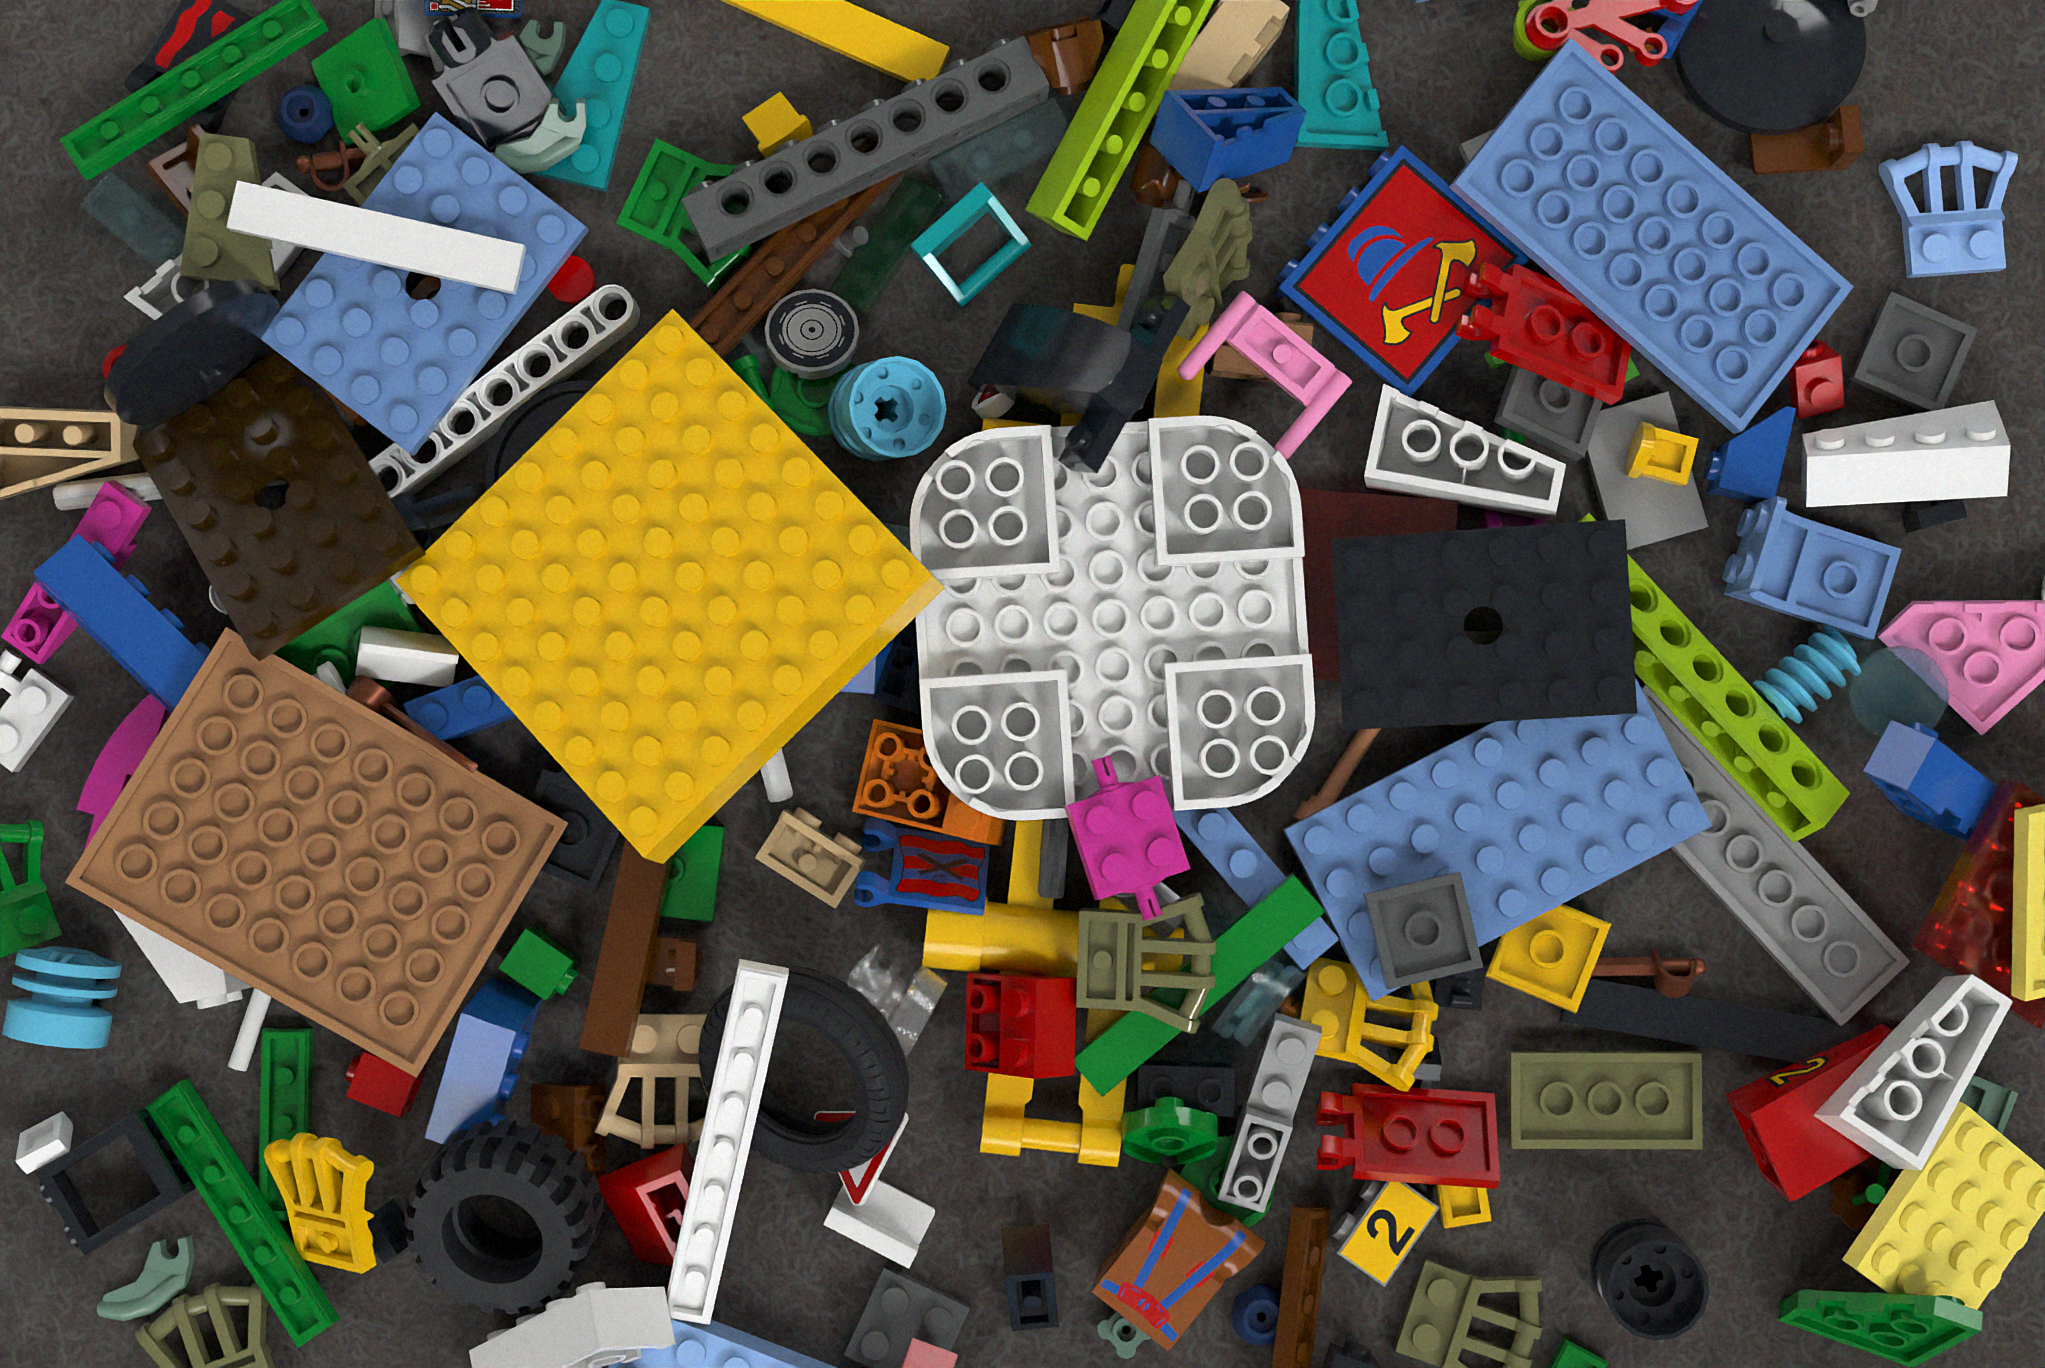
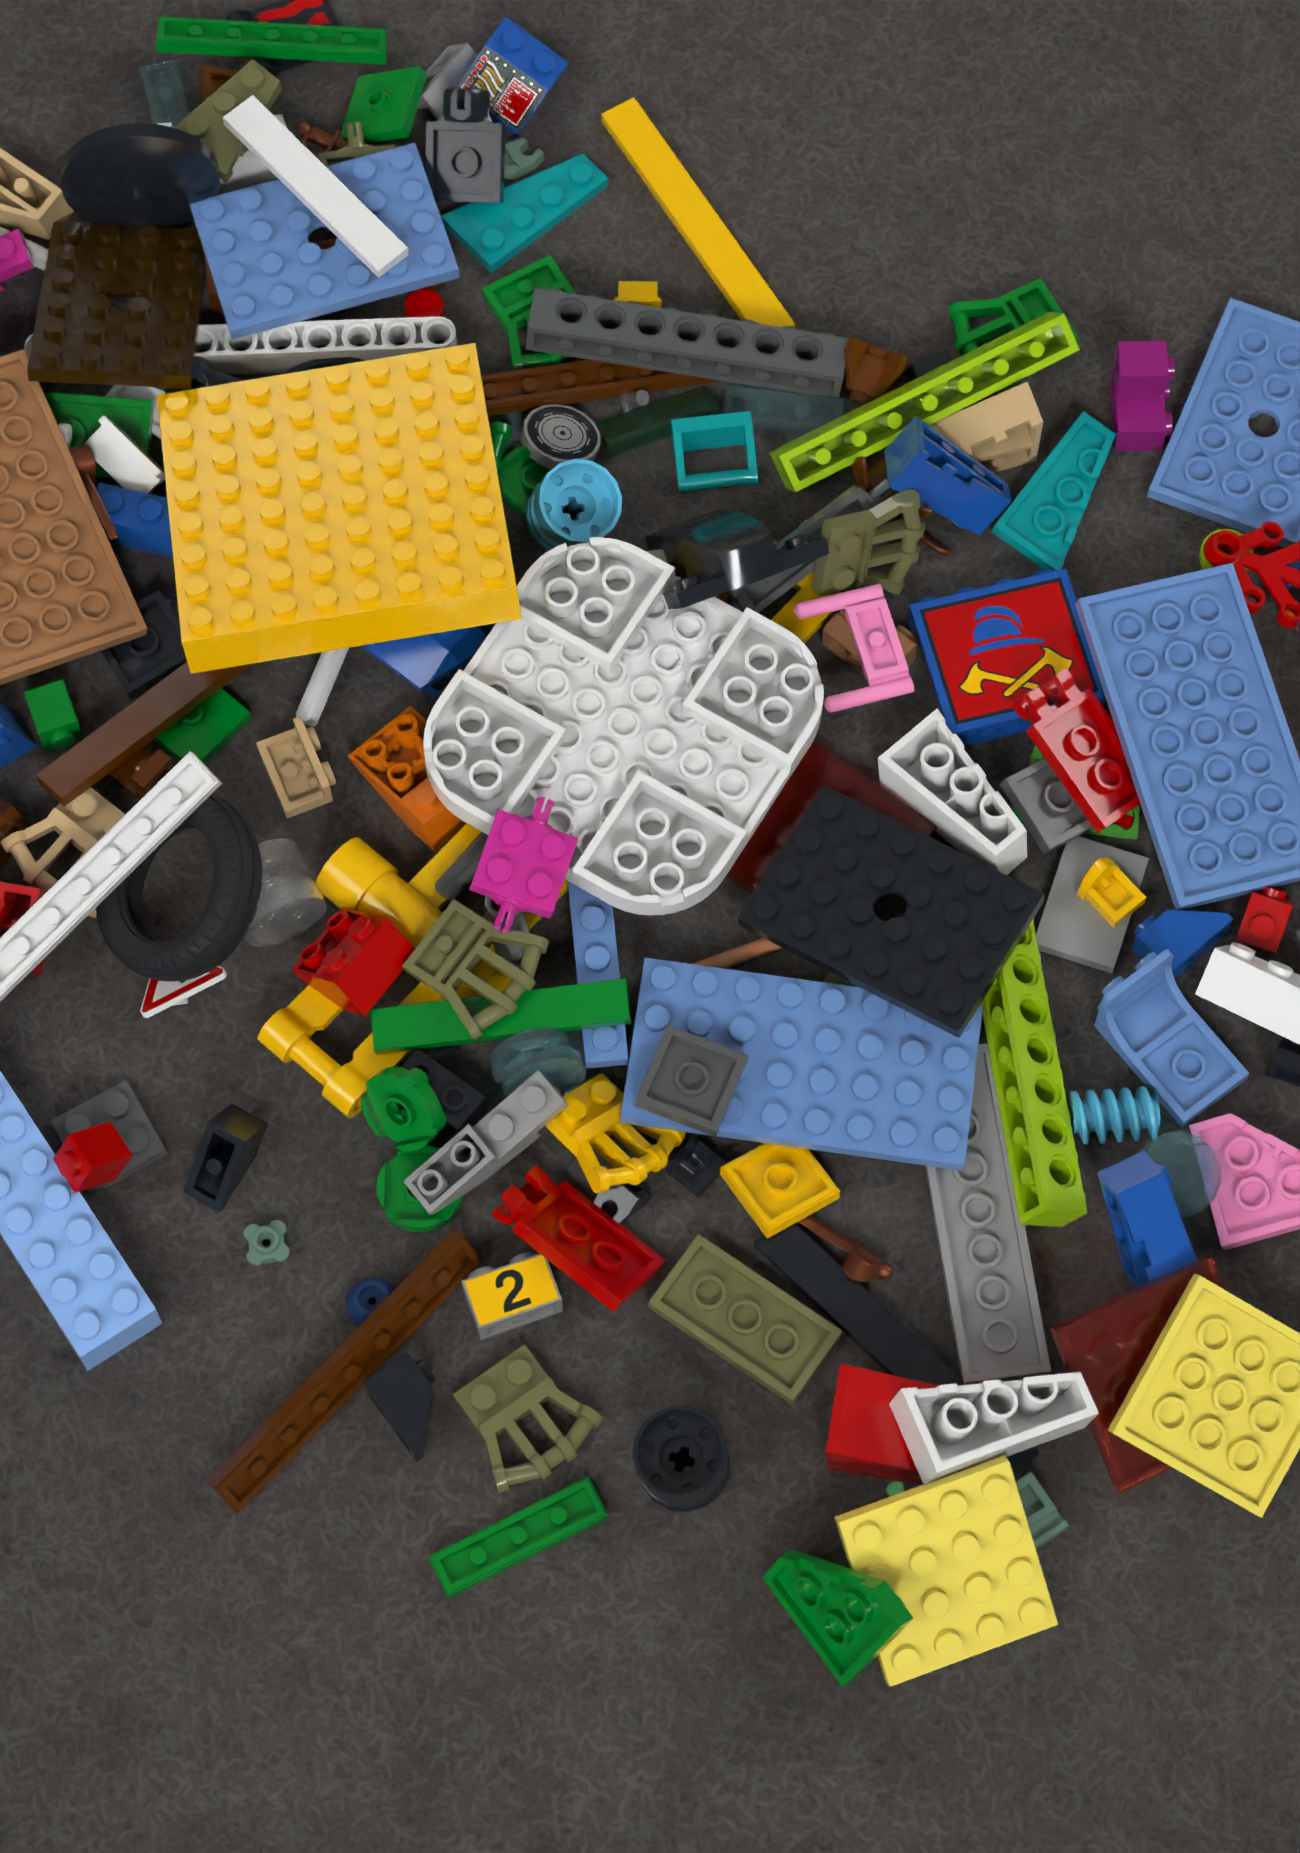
camera: 35 degrees right, 20 degrees down
dark blue plate [276,84,335,144] -> none
sand green piece [491,98,587,174] -> none
white panel [823,1179,935,1269] -> none
blue flag [853,817,990,916] -> none
dark orange piece [1091,1167,1266,1351] -> none
yellow tile [1436,1185,1492,1228] -> none

